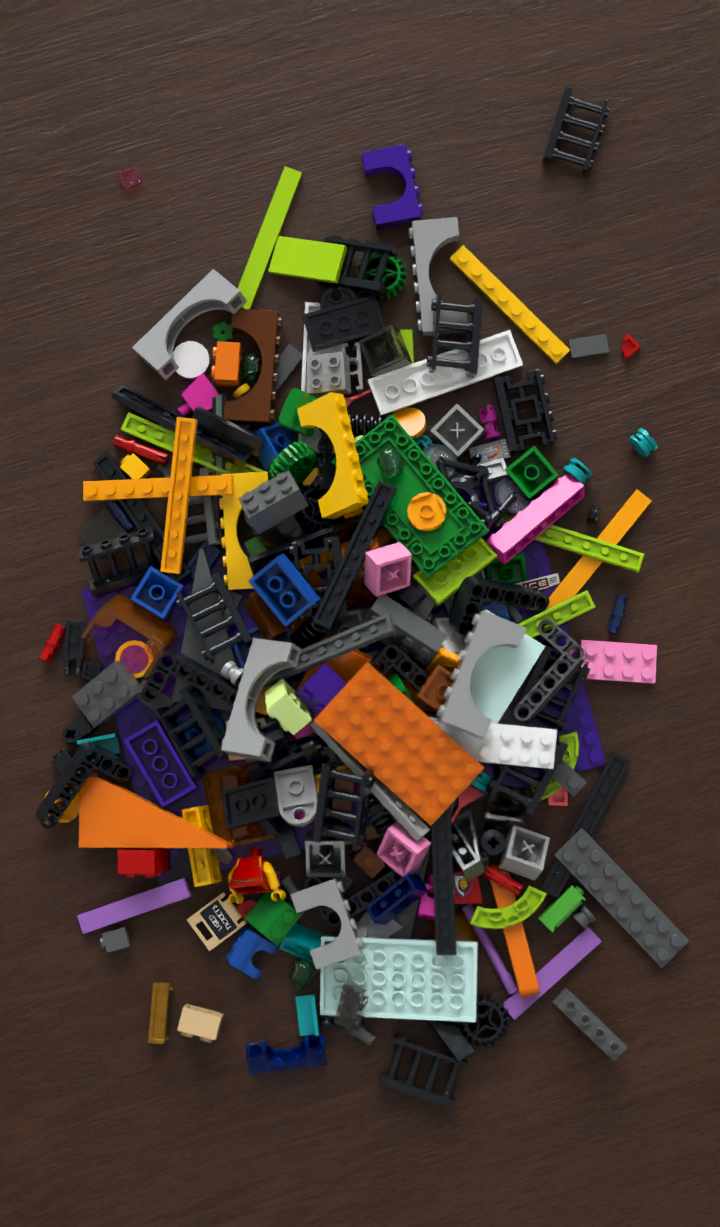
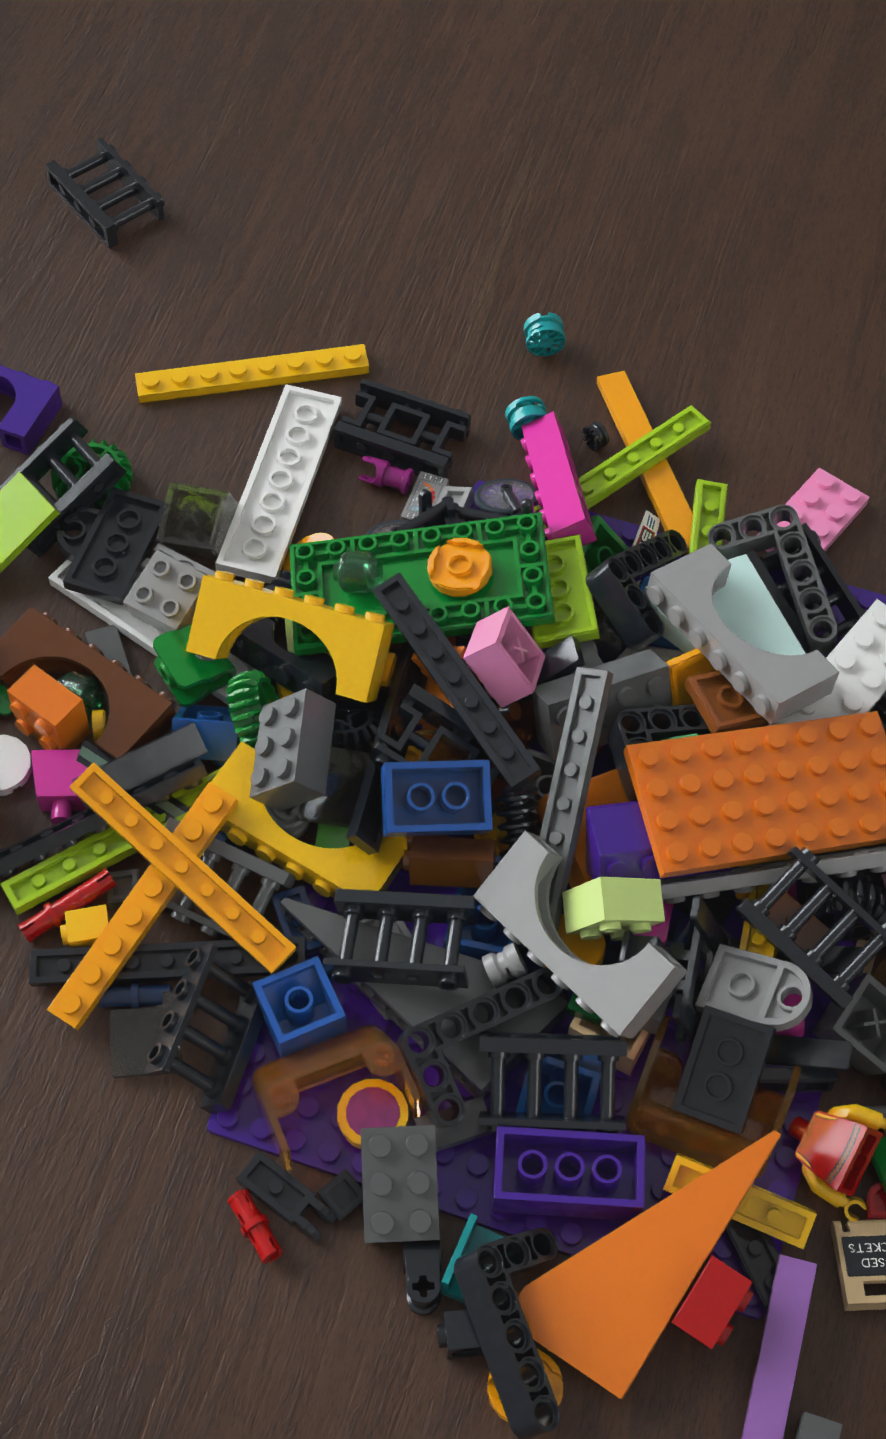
camera: 60 degrees left, 25 degrees down
dark grey tile [210,848,233,864] -> none
light grey arch [409,217,468,336] -> none
black fence [426,294,483,377] -> none
light grey brick [430,404,485,460] -> none
green slope [505,446,559,499] -> none
dark grey tile [568,334,609,359] -> none
dark blue pin [607,594,629,634] -> none
red tile [621,333,641,360] -> none

